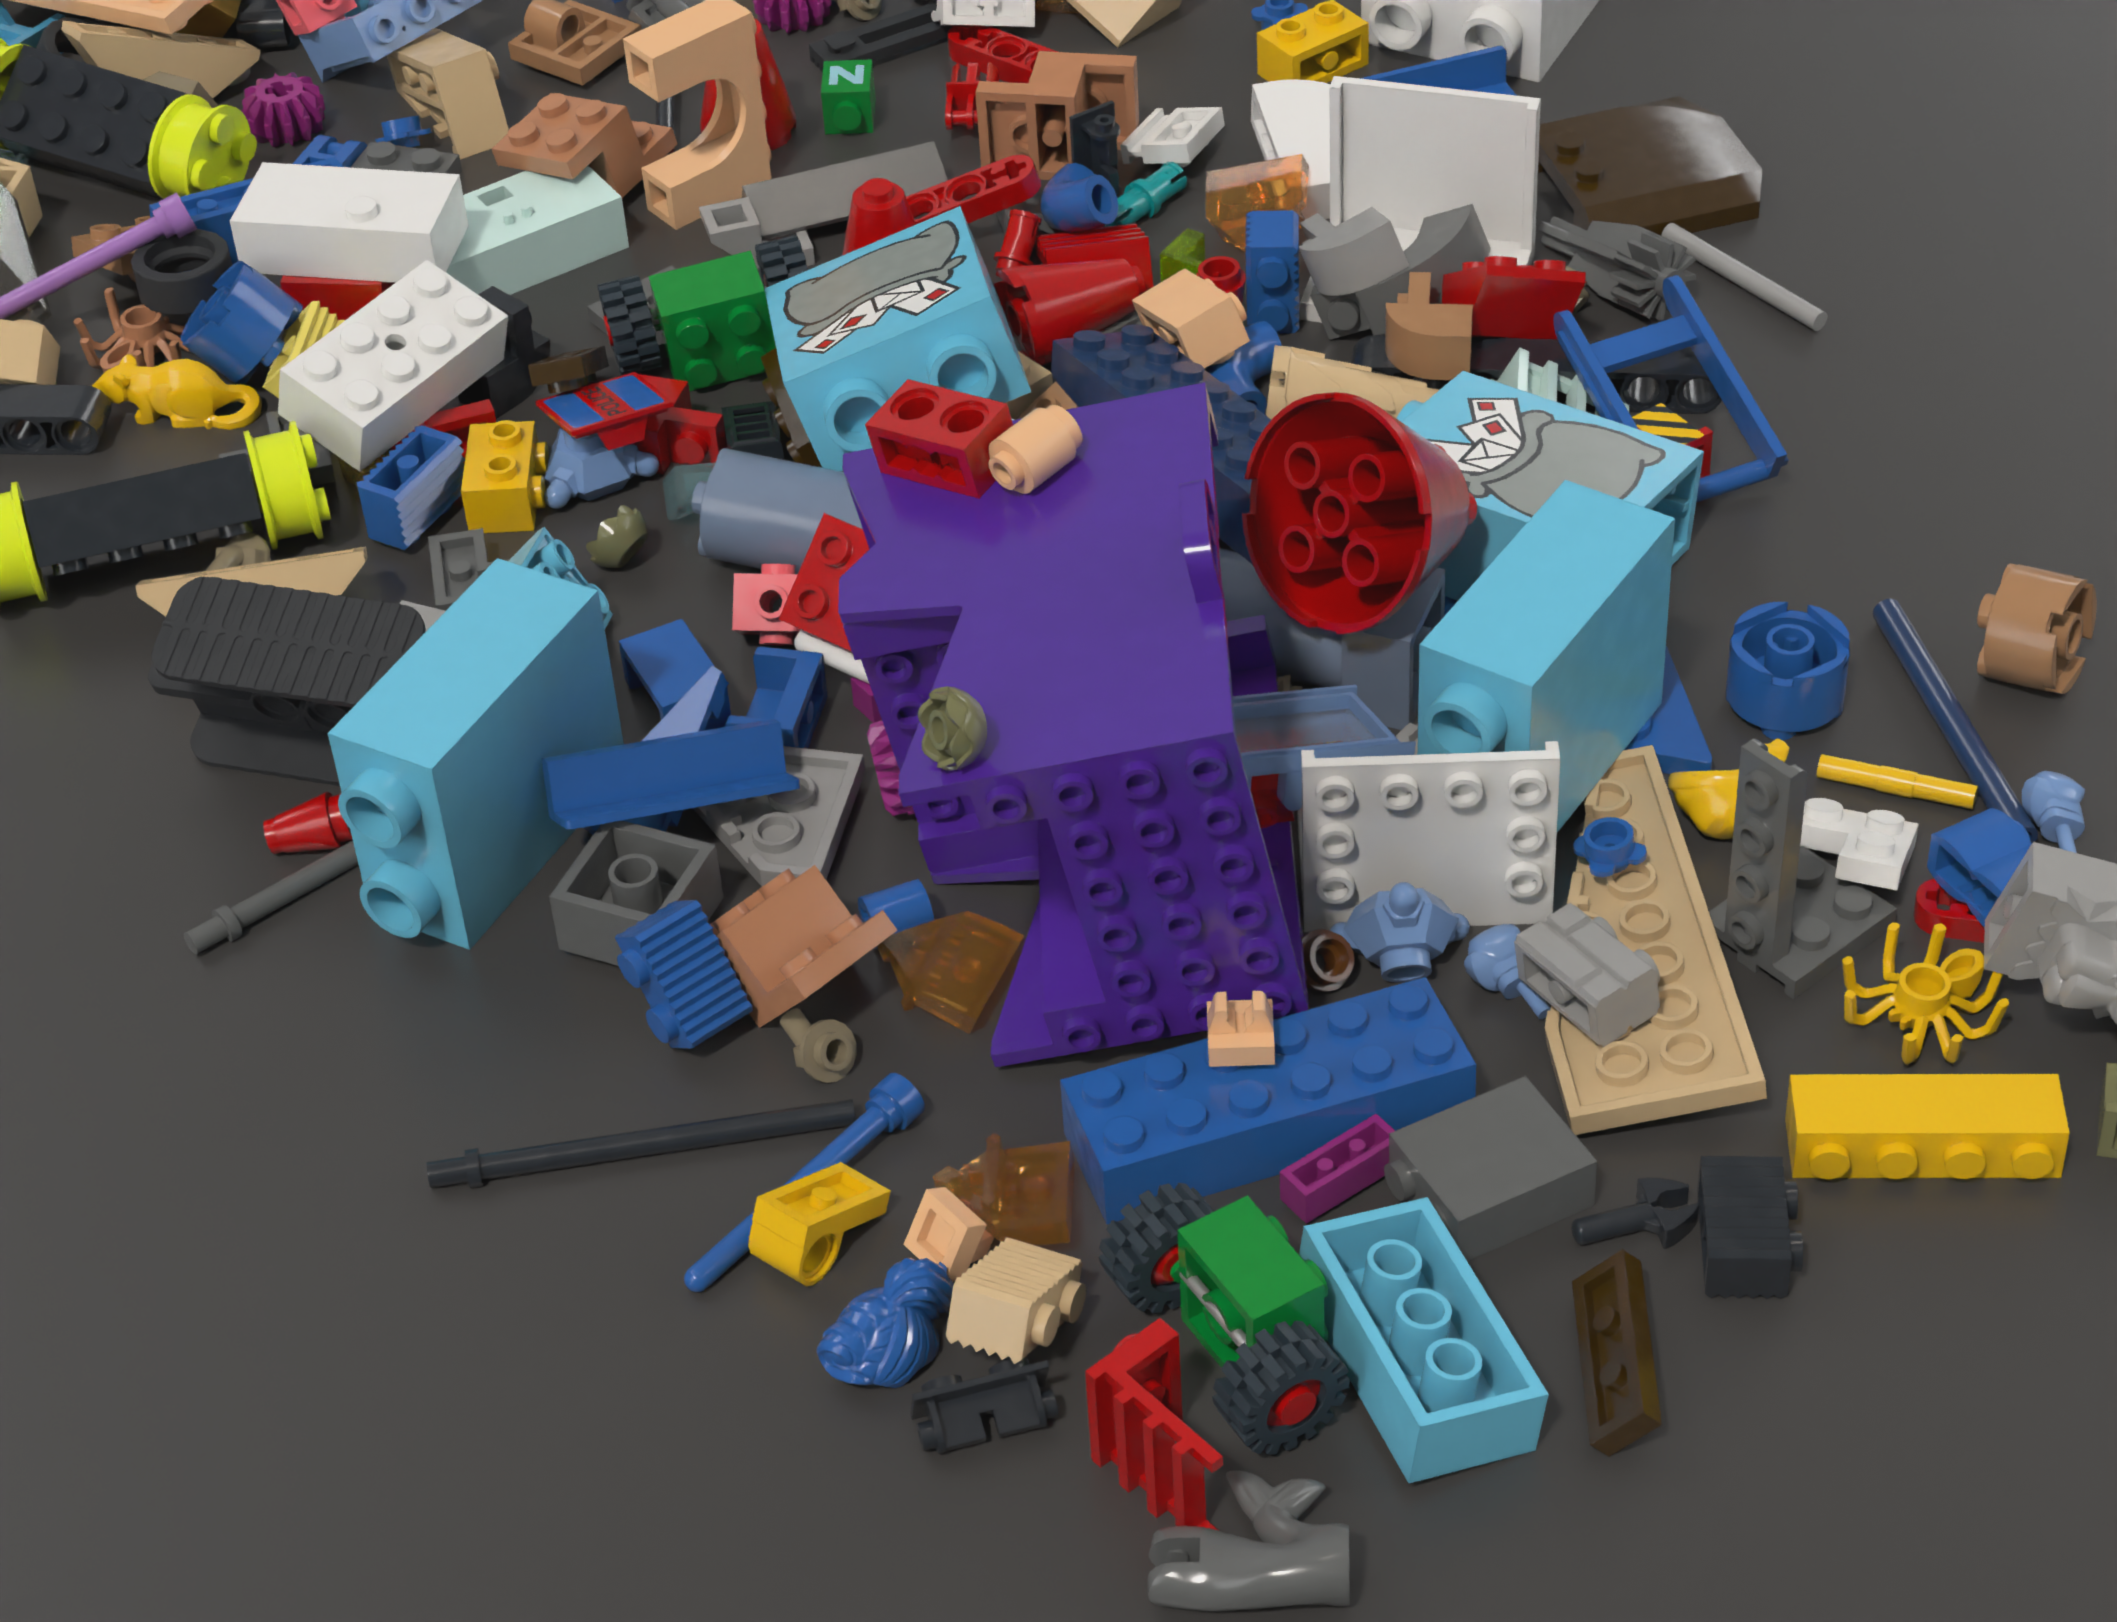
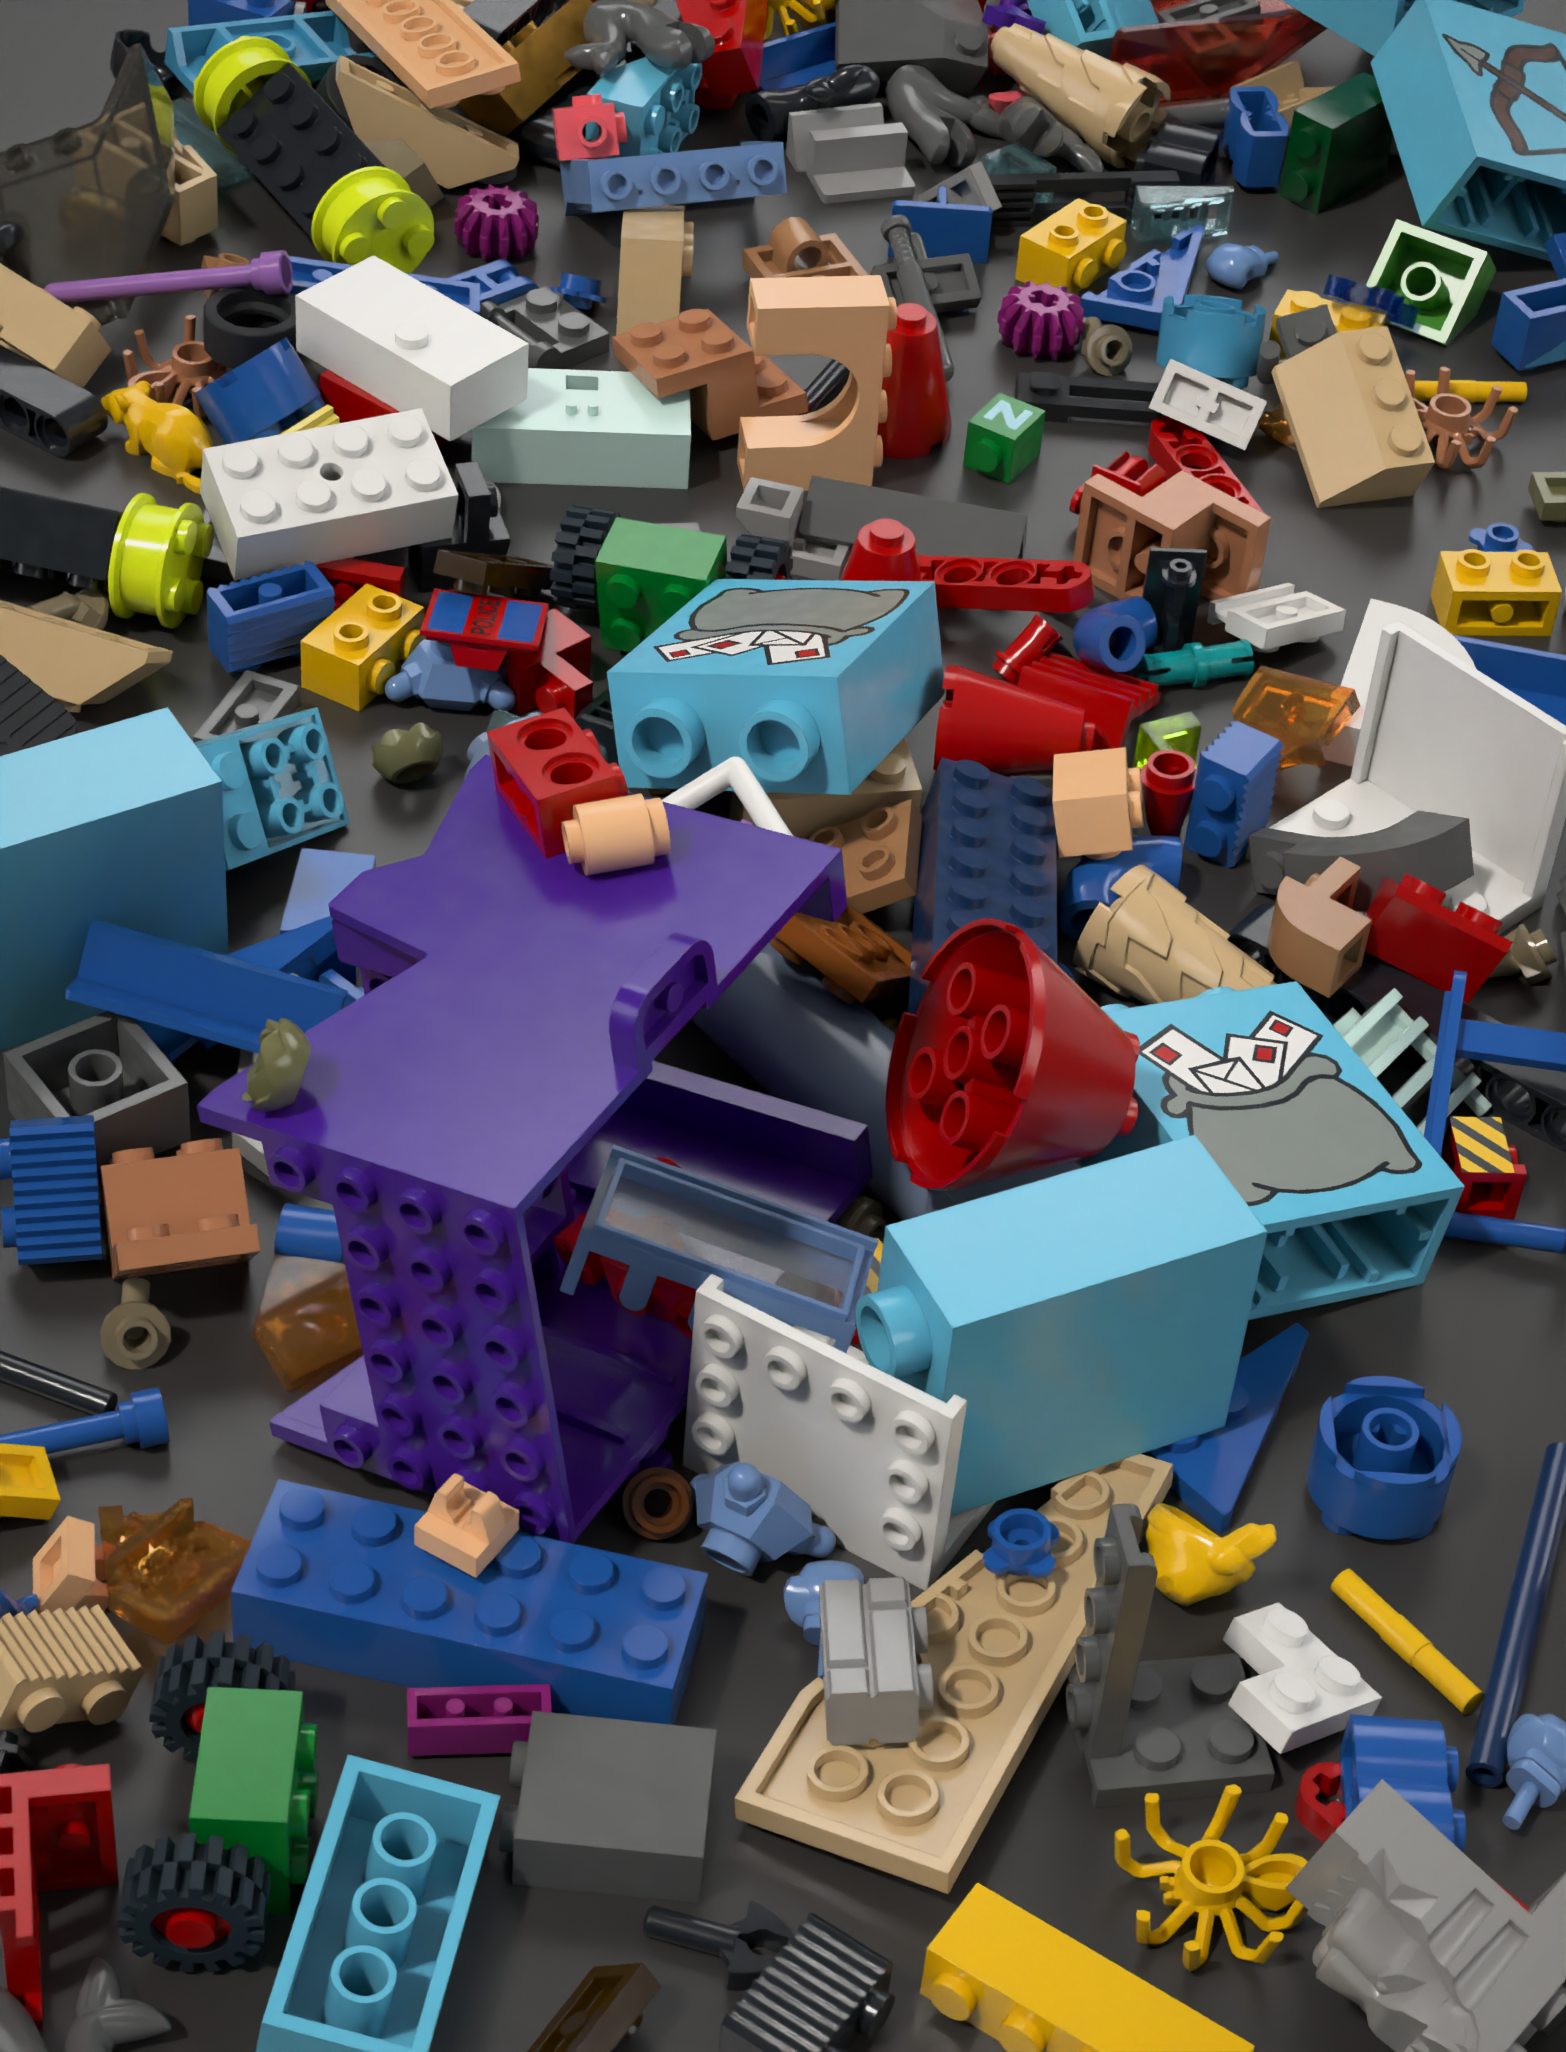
camera: 25 degrees right, 0 degrees up
light grey brick [1298,207,1409,296] -> none

